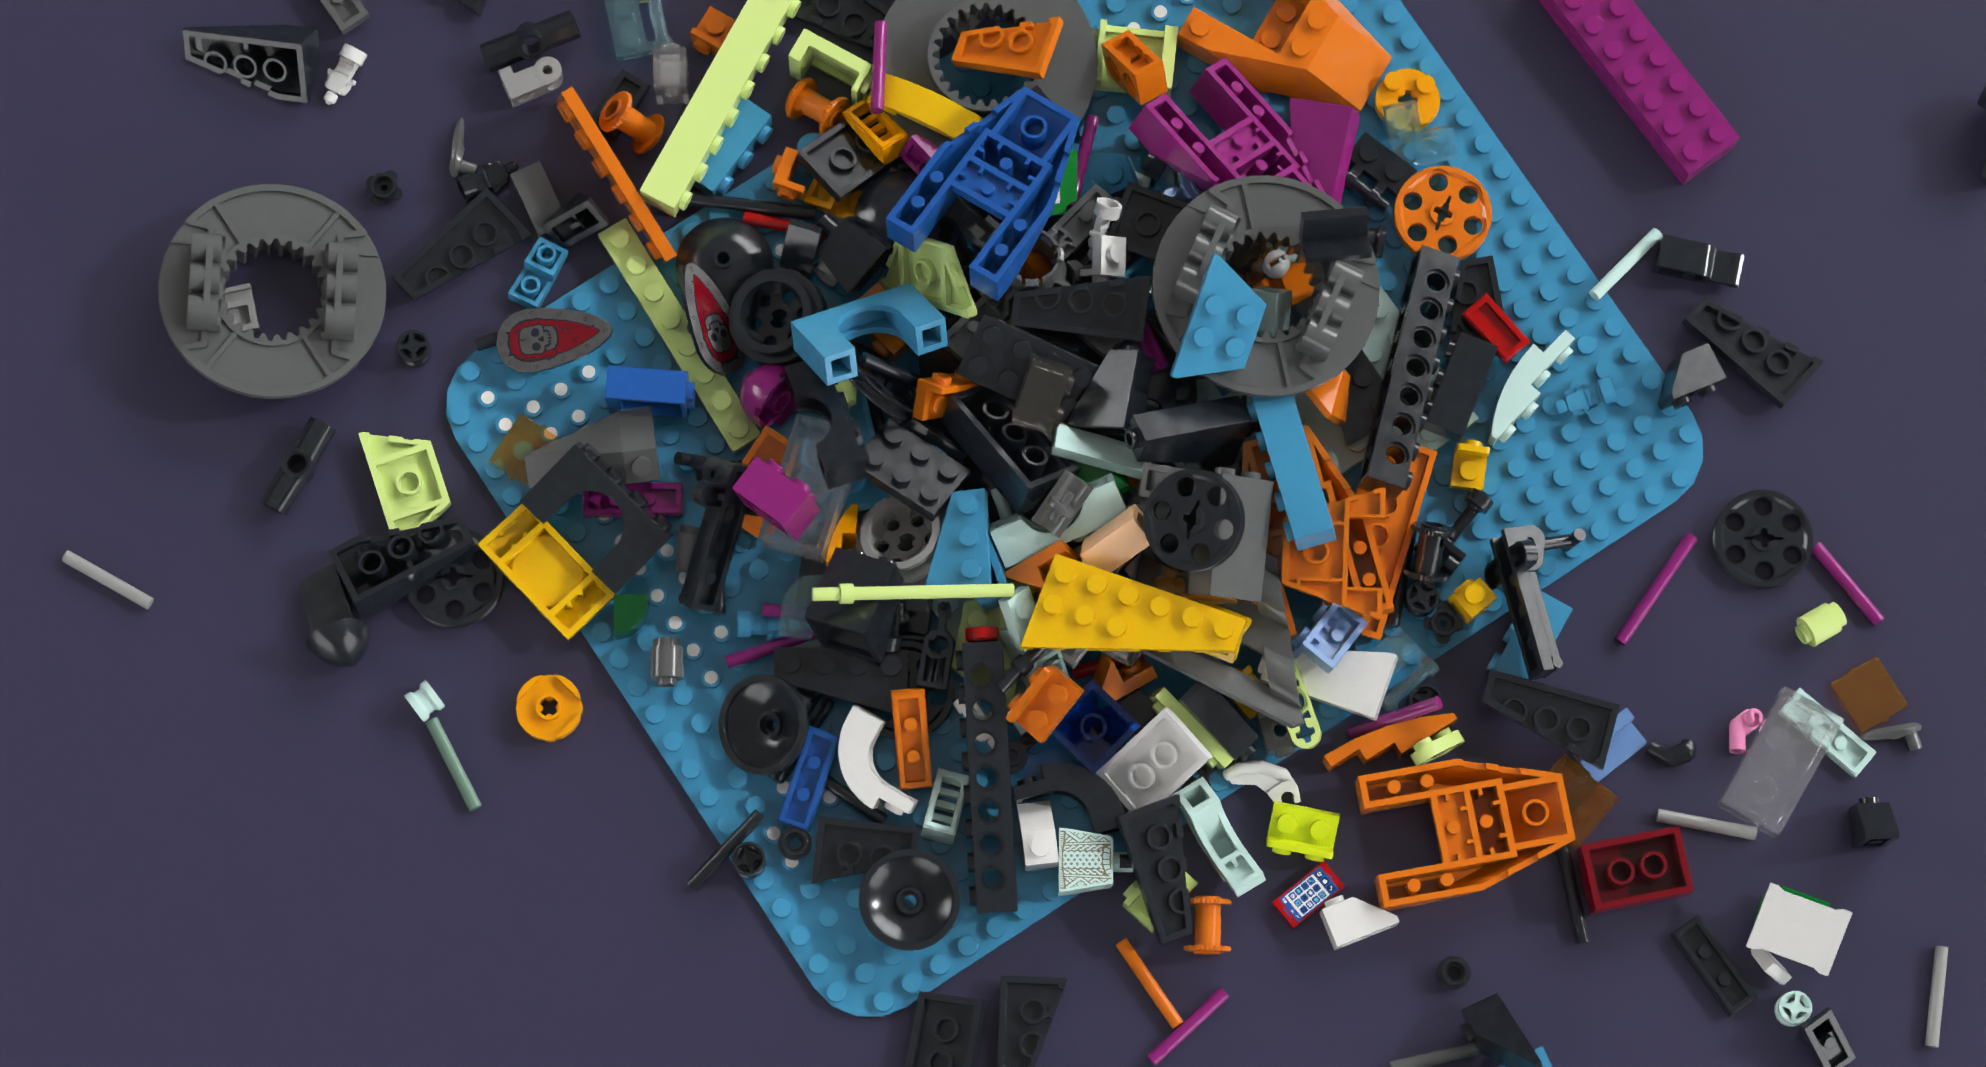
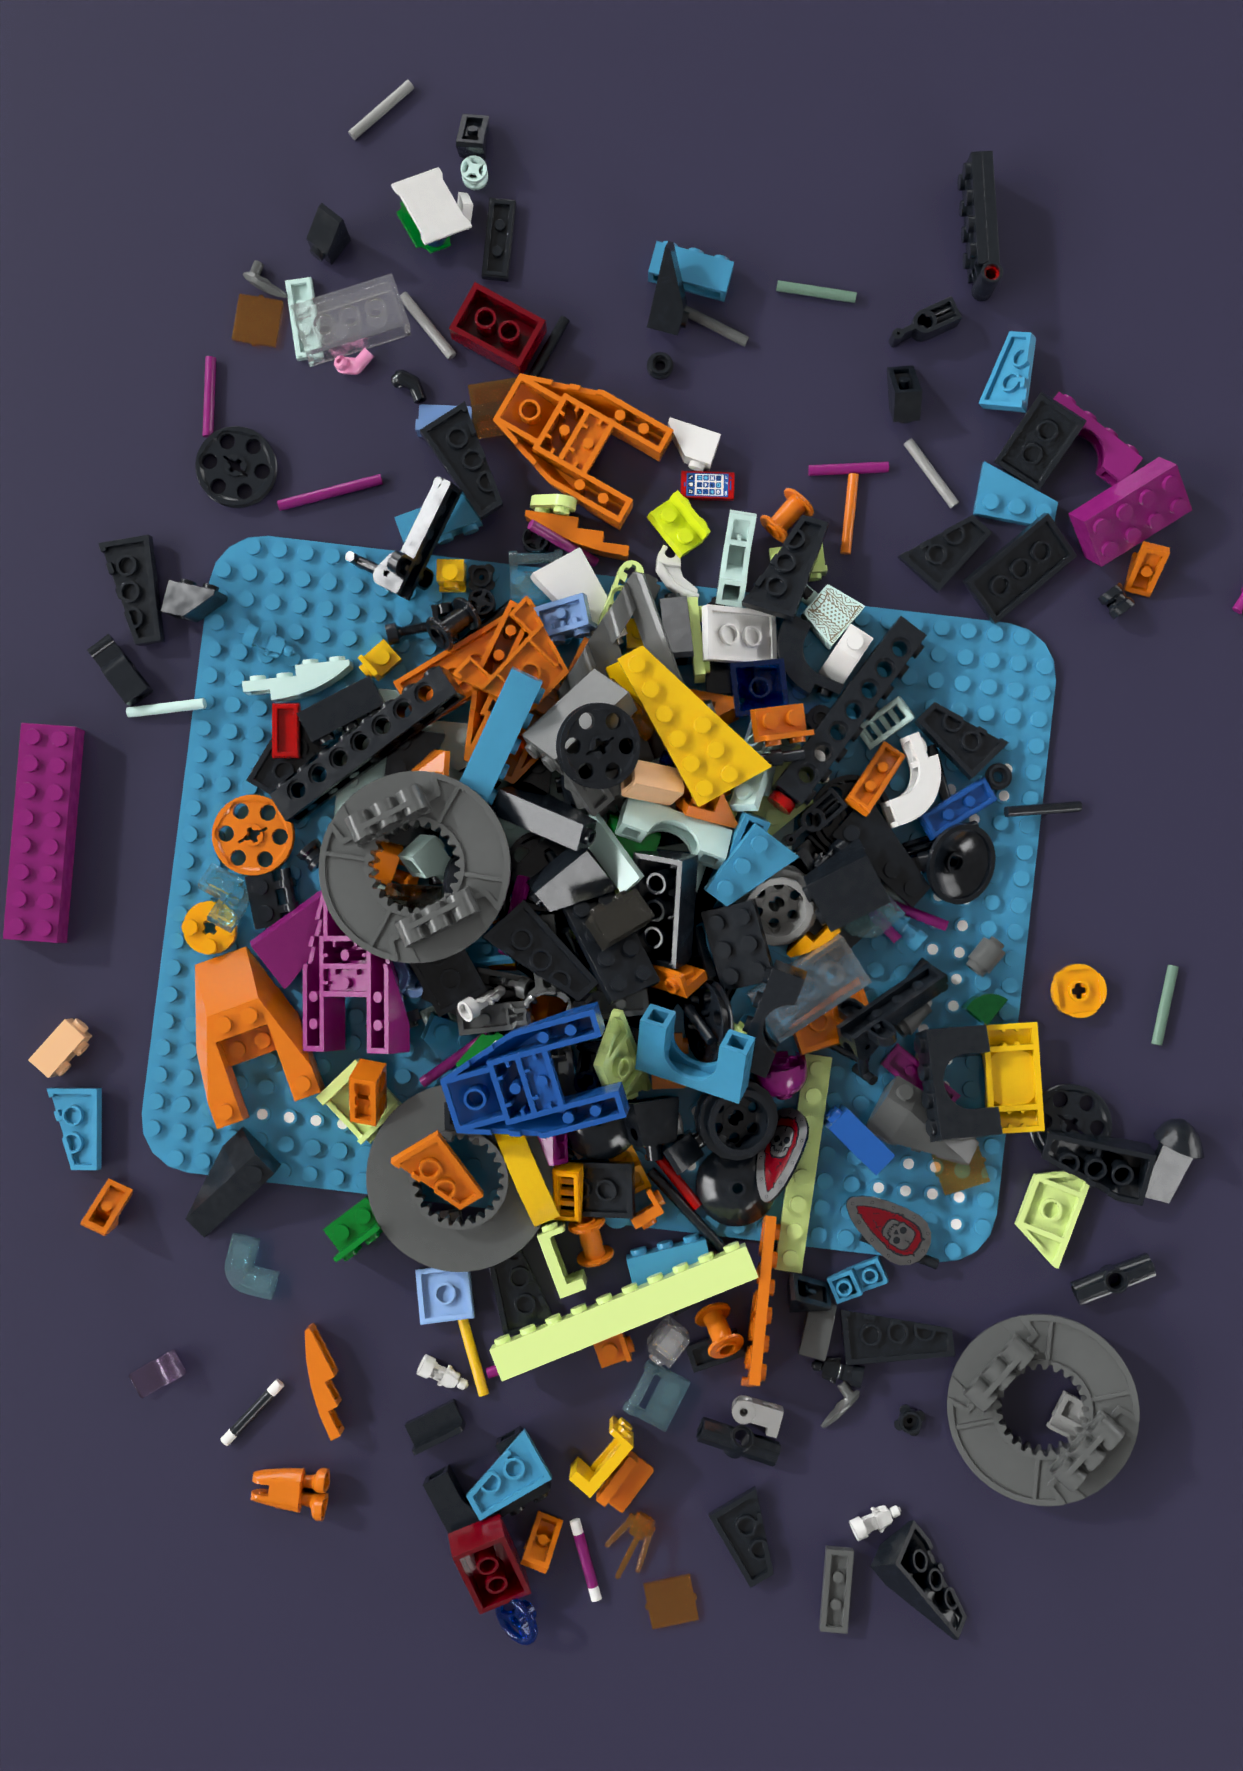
camera: 135 degrees left, 10 degrees up
black wheel [396,330,432,368] -> none
light aqua wheel [404,680,445,722] -> none
black wheel [731,842,766,879] -> none
magenta brick [732,456,820,542] -> none
yellowish green bar [812,583,1015,604] -> none
black dish [859,849,960,951] -> none
magenta bar [870,21,887,114] -> none
dark grey hips [1031,469,1093,538] -> none
white bracket [1080,235,1126,283] -> none
dark azure wing [1170,253,1267,378] -> none
light grey hinge [1262,250,1290,278] -> none
black panel [1299,206,1373,263] -> none
yellowish green brick [1795,602,1847,647] -> none

